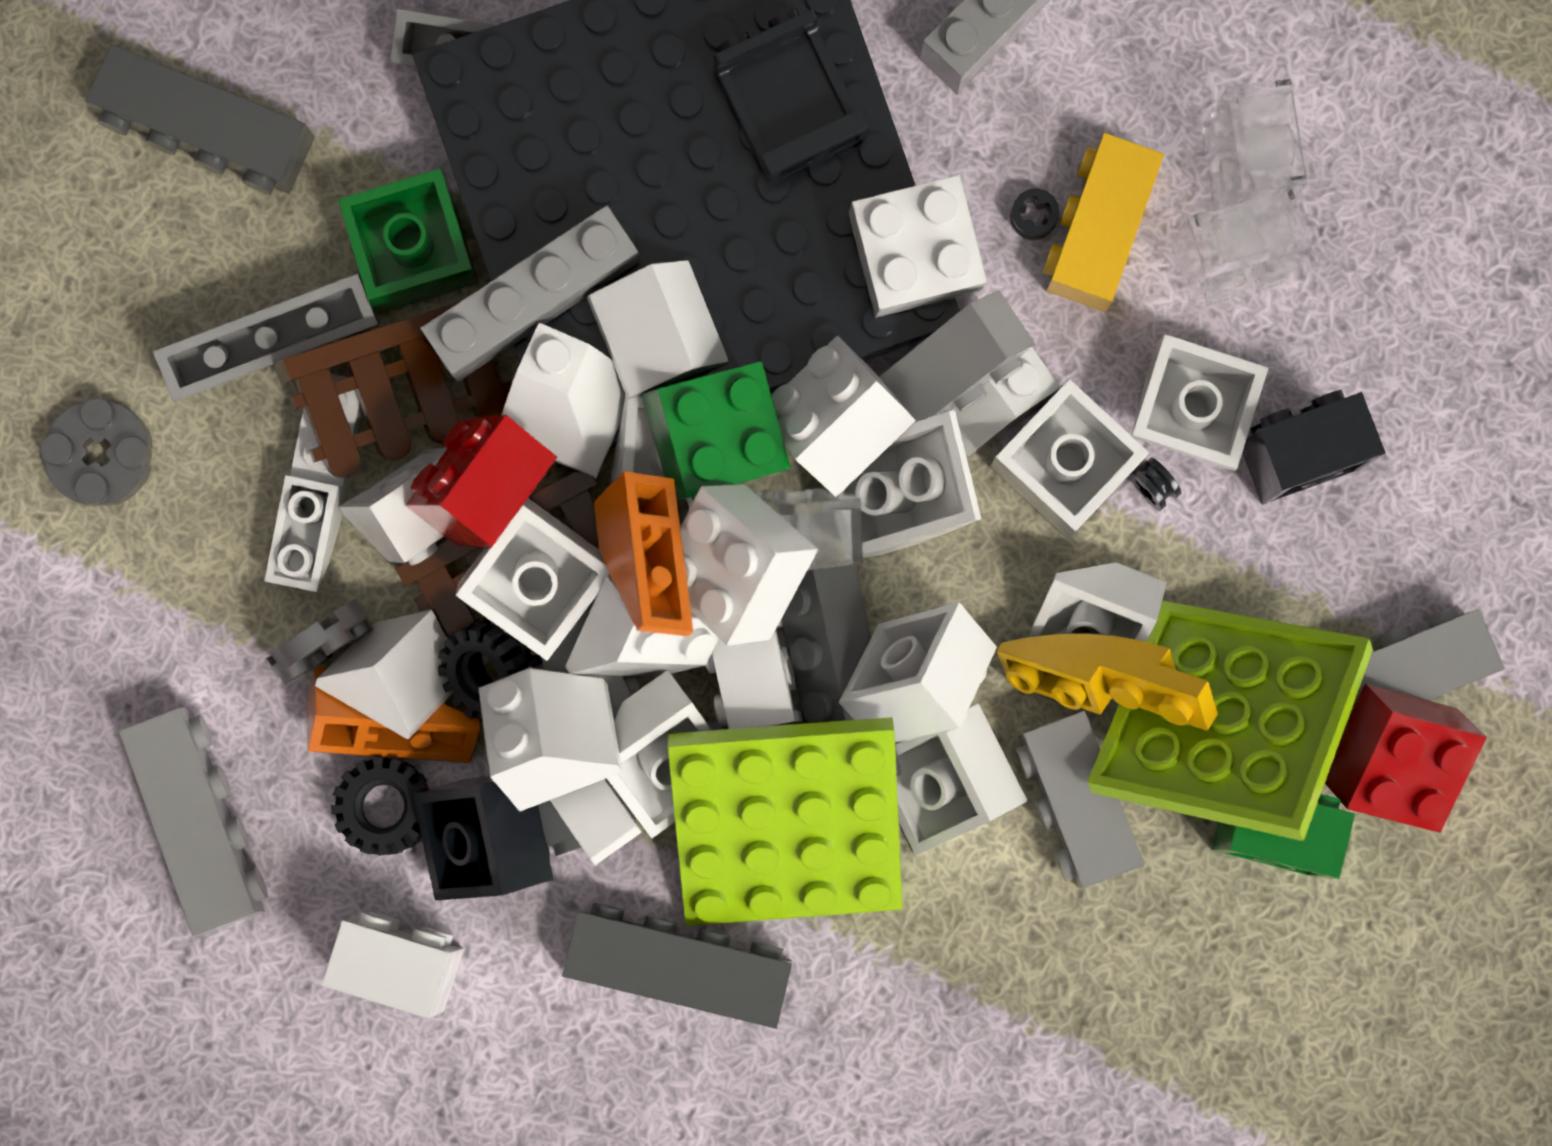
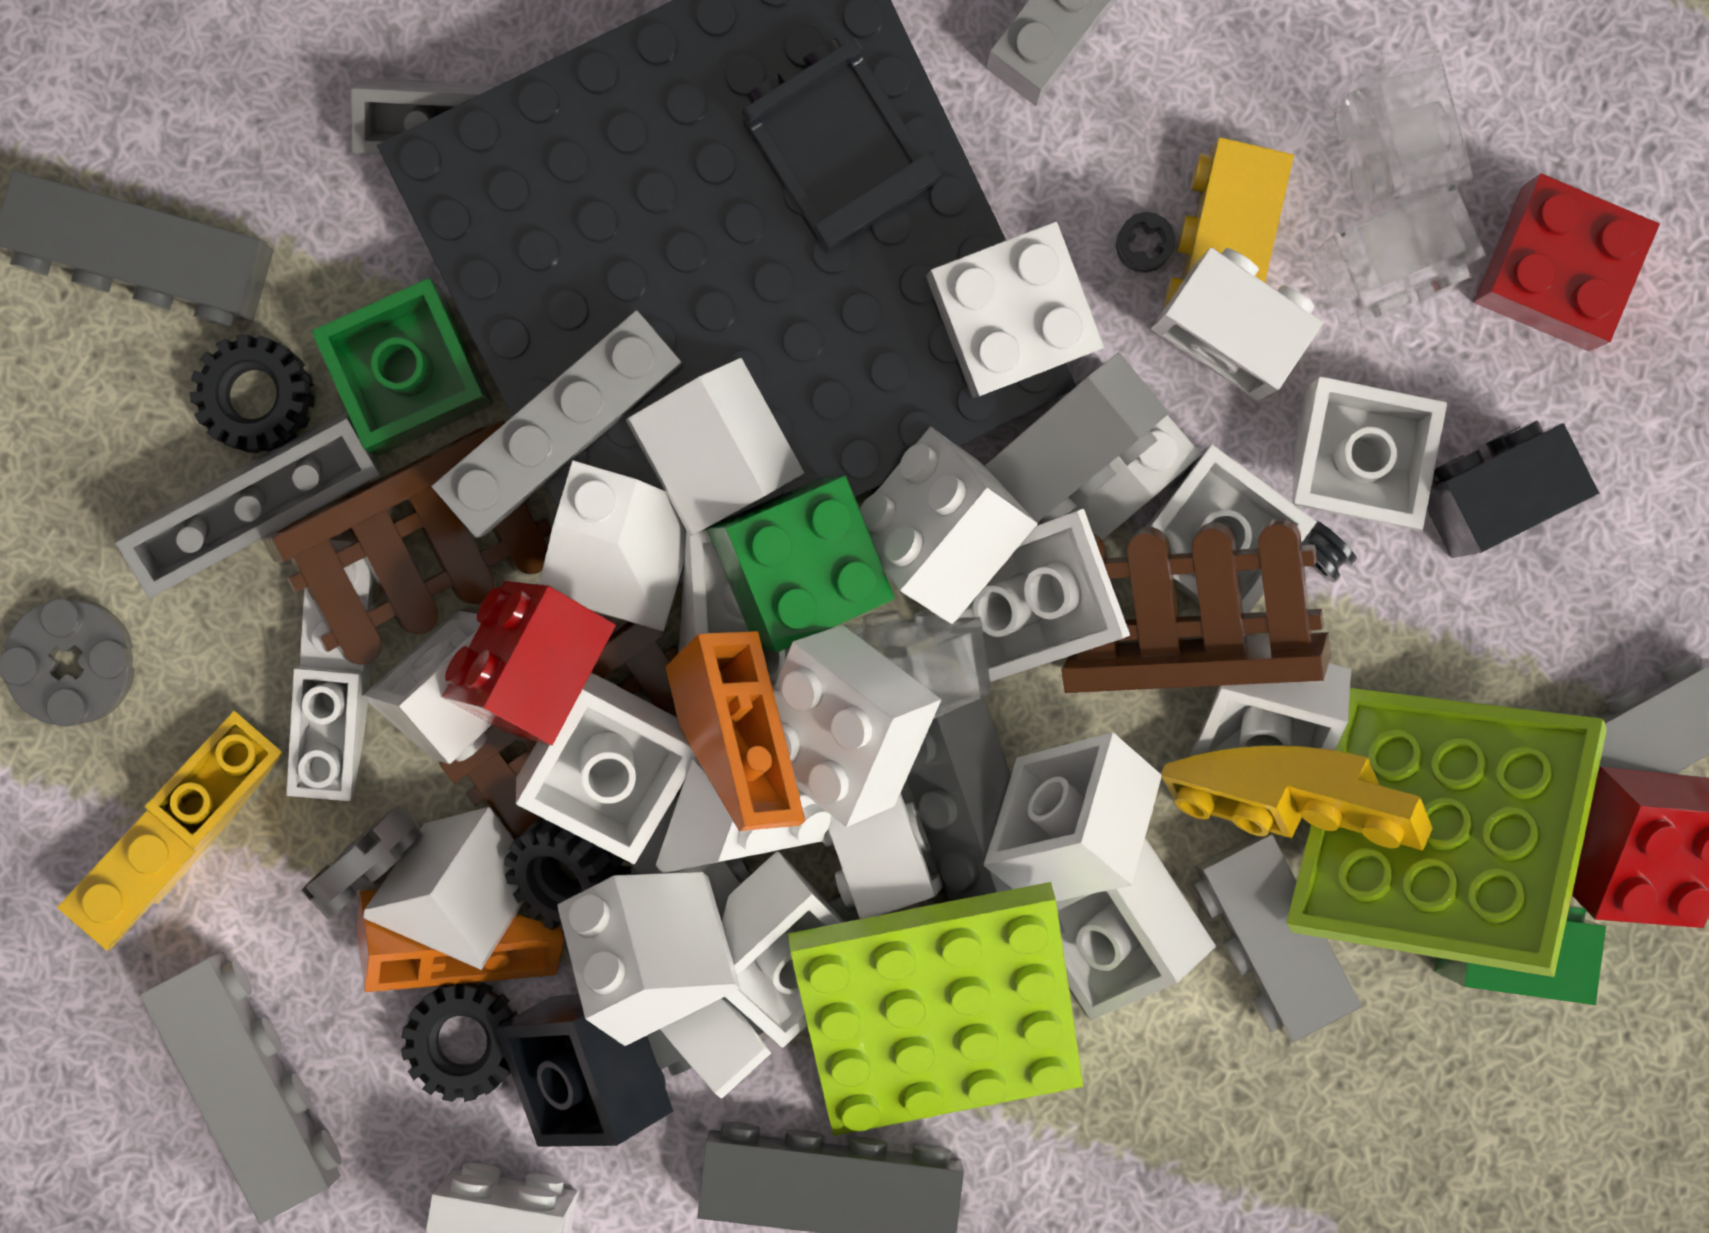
camera: 10 degrees left, 5 degrees up
none -> yellow slope [56,711,283,951]
none -> black tyre [189,334,315,454]
none -> reddish brown fence [1061,518,1331,693]
none -> white brick [1151,247,1324,401]
none -> red brick [1473,173,1660,352]

